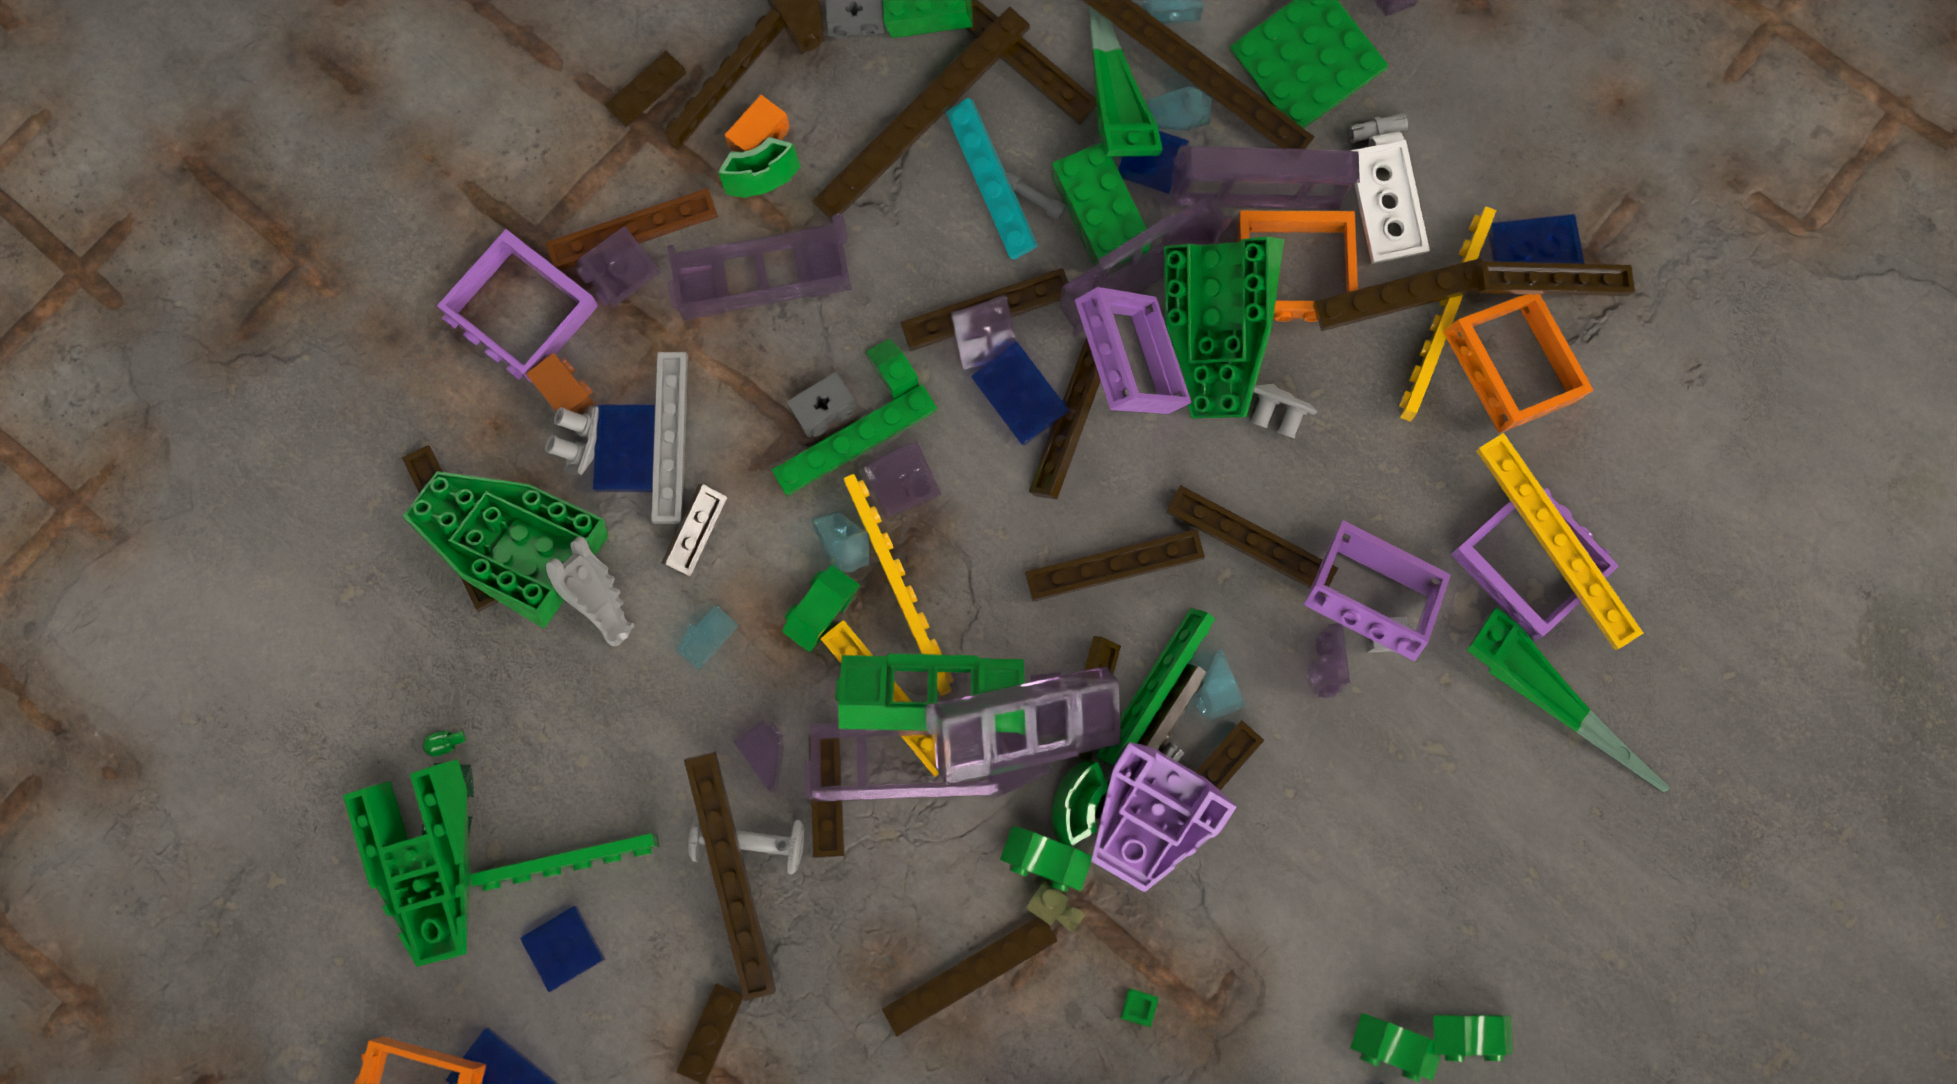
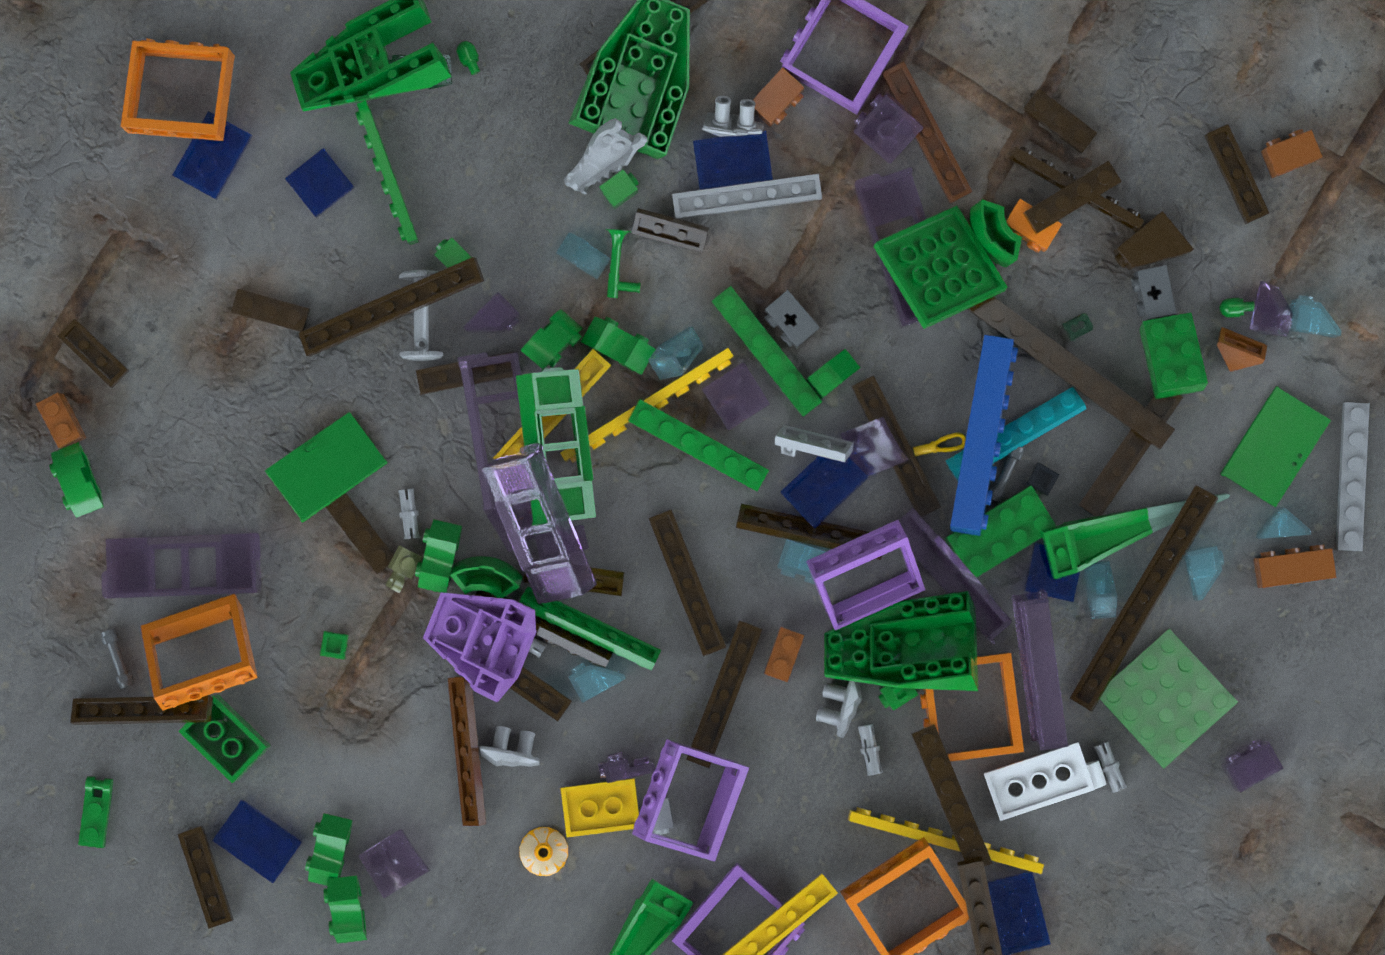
camera: 80 degrees right, 10 degrees up
none -> green container [265,412,388,523]
none -> clear purple plate [359,829,430,898]
none -> light grey pin [398,489,420,540]
none -> green brick [434,238,471,268]
none -> reddish brown plate [448,676,486,826]
none -> light grey connector [480,726,540,767]
none -> tan dish [519,827,568,876]
none -> green brick [521,309,583,370]
none -> yellow plate [560,778,639,837]
none -> green brick [599,170,639,210]
none -> green piece [605,229,641,298]
none -> green plate [628,398,769,491]
none -> dark orange brick [764,627,804,682]
none -> light grey hinge [775,425,854,462]
none -> clear light blue brick [777,539,826,585]
none -> light grey pin [858,724,883,776]
none -> green plate [873,206,1008,329]
none -> green brick [878,686,918,711]
none -> yellow piece [913,432,966,457]
none -> blue brick [950,335,1018,536]
none -> dark brown plate [1023,161,1122,234]
none -> black tile [1025,462,1060,496]
none -> clear green piece [1062,313,1094,341]

